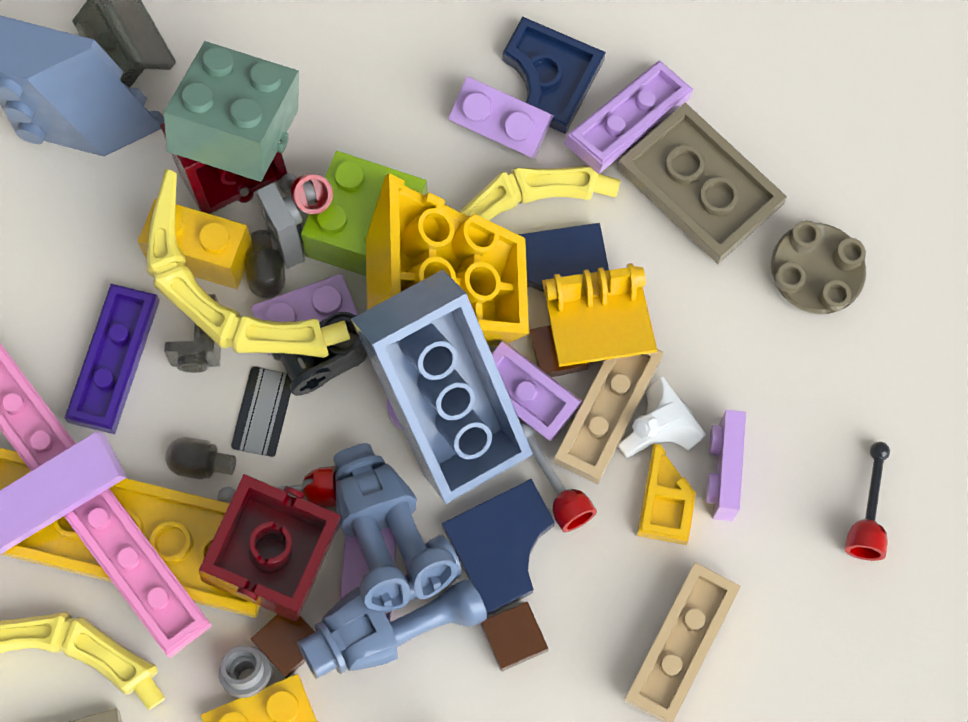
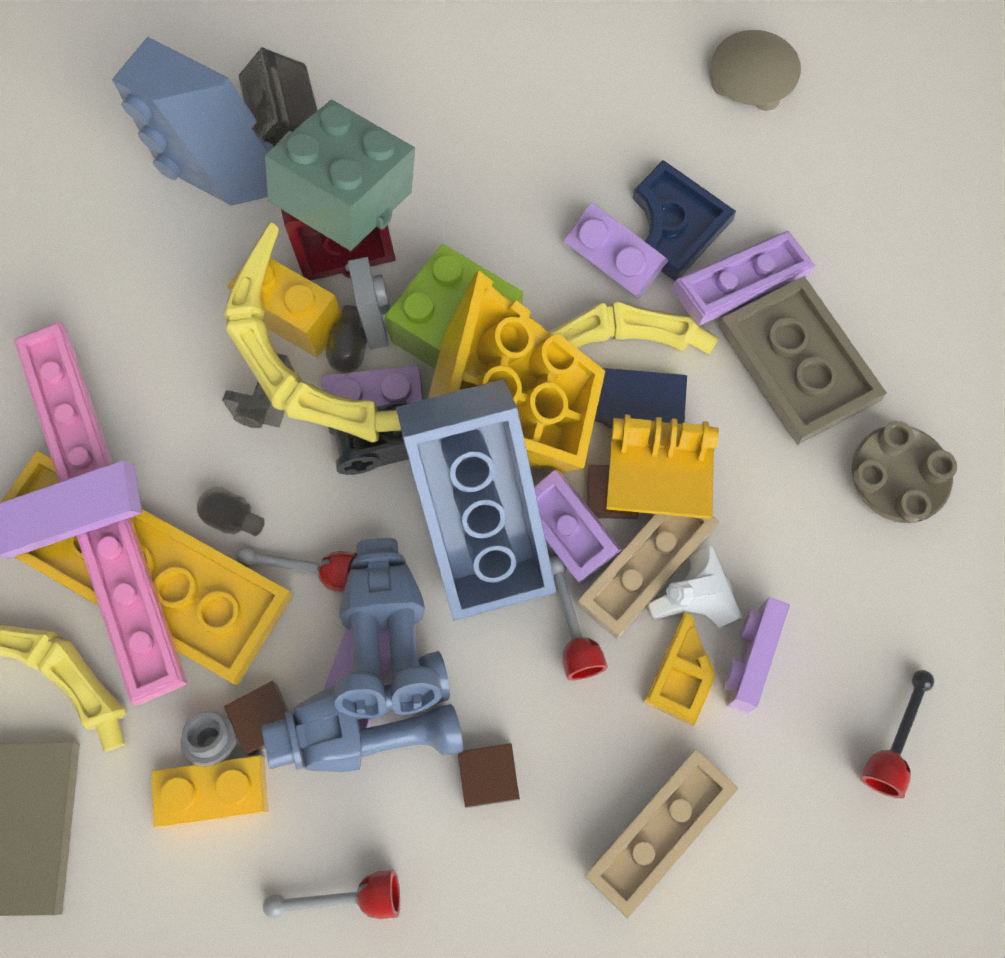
camera: 20 degrees right, 0 degrees up
dark purple tile [65,284,160,435] -> none
dark red brick [199,474,341,622] -> none
sticker [231,367,292,457] -> none
hinge [280,173,333,214] -> none
dark blue tile [442,479,555,616] -> none

